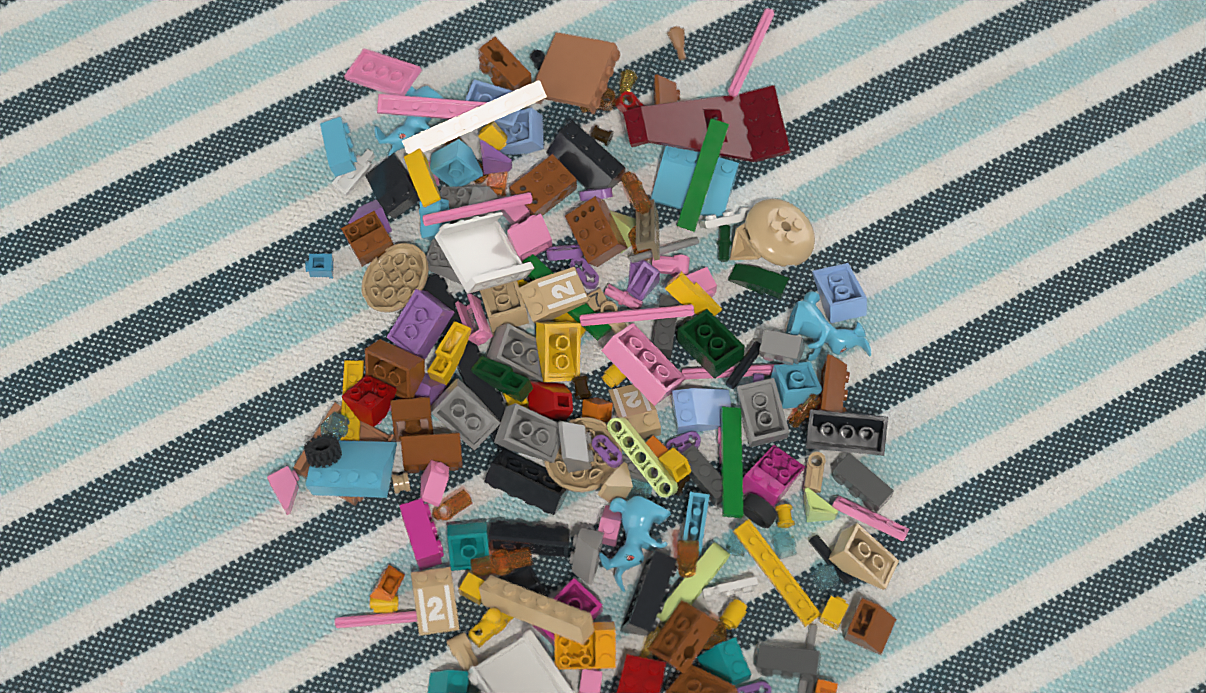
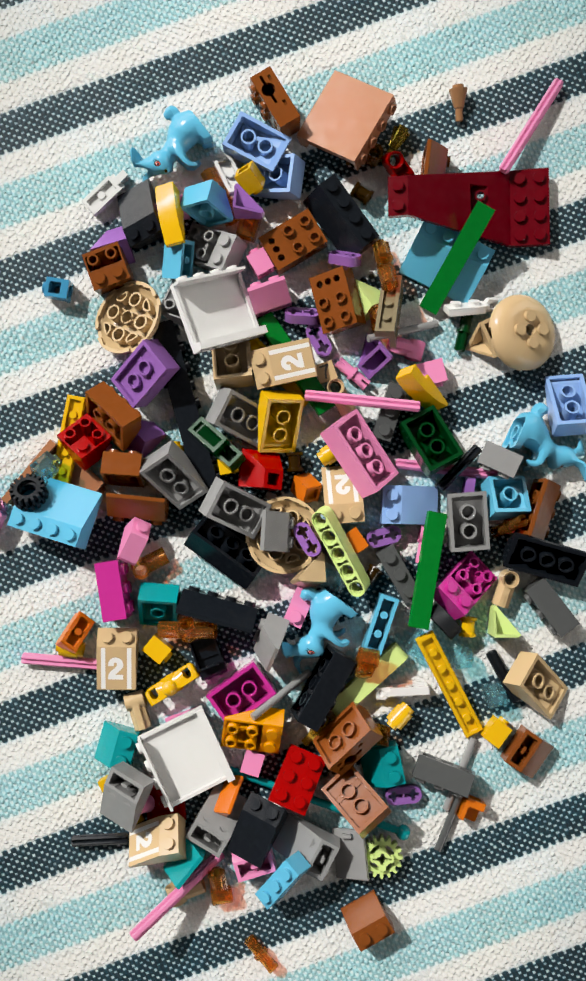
camera: 10 degrees right, 20 degrees up
medium azure brick [320,116,357,177] -> none
bright pink tile [344,48,422,96] -> none
bright pink tile [377,94,488,119] -> none
tan wheel [392,472,411,494] -> none
tile [402,80,547,154] -> none
bright pink axle [422,192,532,226] -> none
yellow slope [427,321,471,386] -> none
bright pink window [455,293,493,346] -> none
tan brick [479,575,594,644] -> none
black pin [530,50,545,71] -> none
yellow brick [658,447,692,483] -> none
dark green slope [728,264,789,300] -> none
bright pink tile [832,496,909,541] -> none
none -> light grey bar [250,669,312,721]

